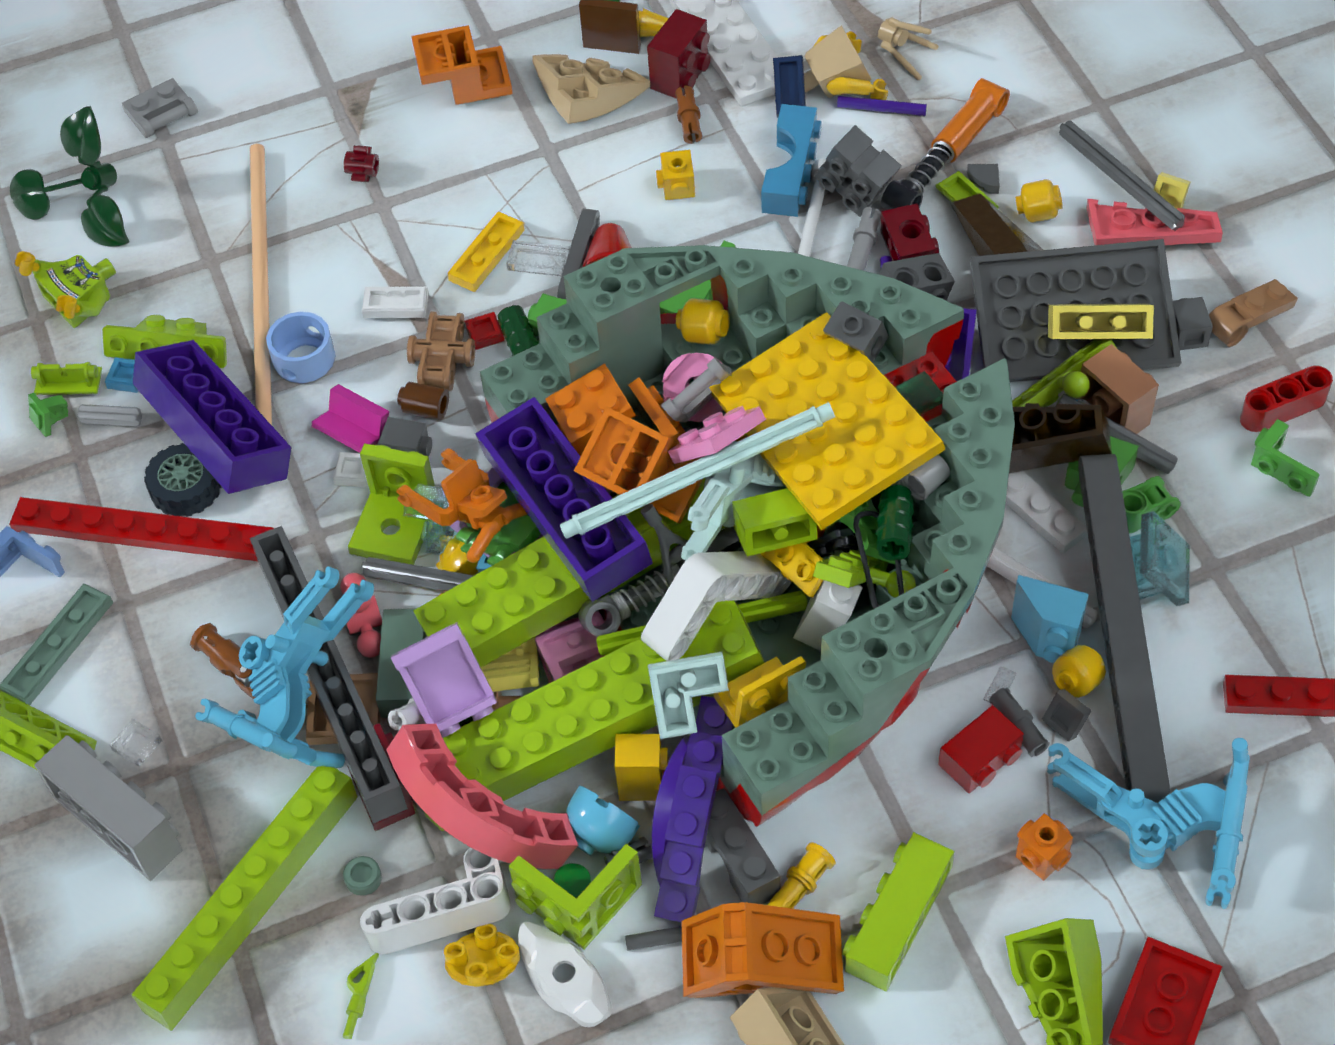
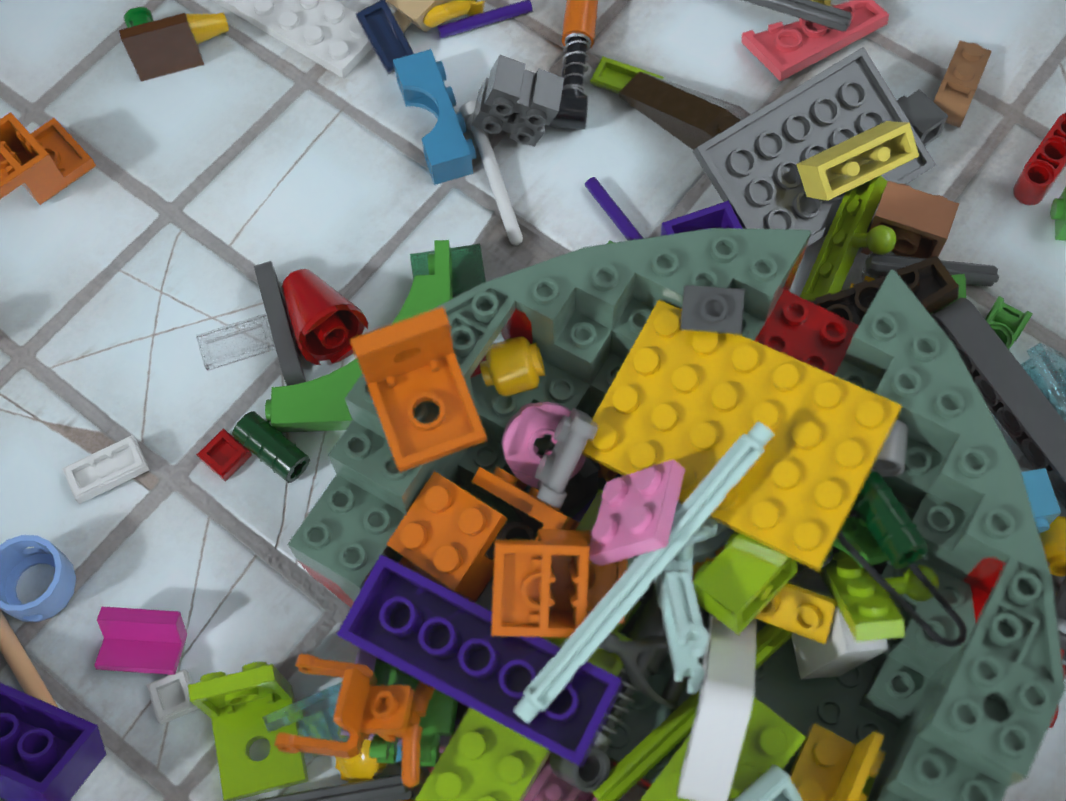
camera: 30 degrees left, 10 degrees up
dark grey brick [378,417,432,456] -> none
reddish brown brick [397,381,449,421] -> none
medium nougat axle [407,311,475,392] -> none
yellow plate [447,211,525,292] -> none
tan brick [532,54,650,124] -> none
dark red brick [647,9,711,99] -> none
yellow brick [656,150,695,200] -> none
dark orange pin [675,86,703,144] -> none
light grey pin [847,207,881,271] -> none
dark grey brick [879,253,955,301] -> none
dark red brick [880,204,939,261] -> none
clear green tile [895,371,943,415] -> none
dark grey tile [967,164,1000,194] -> none
yellow head [1015,179,1063,223] -> none
none -> orange bracket [350,306,487,473]

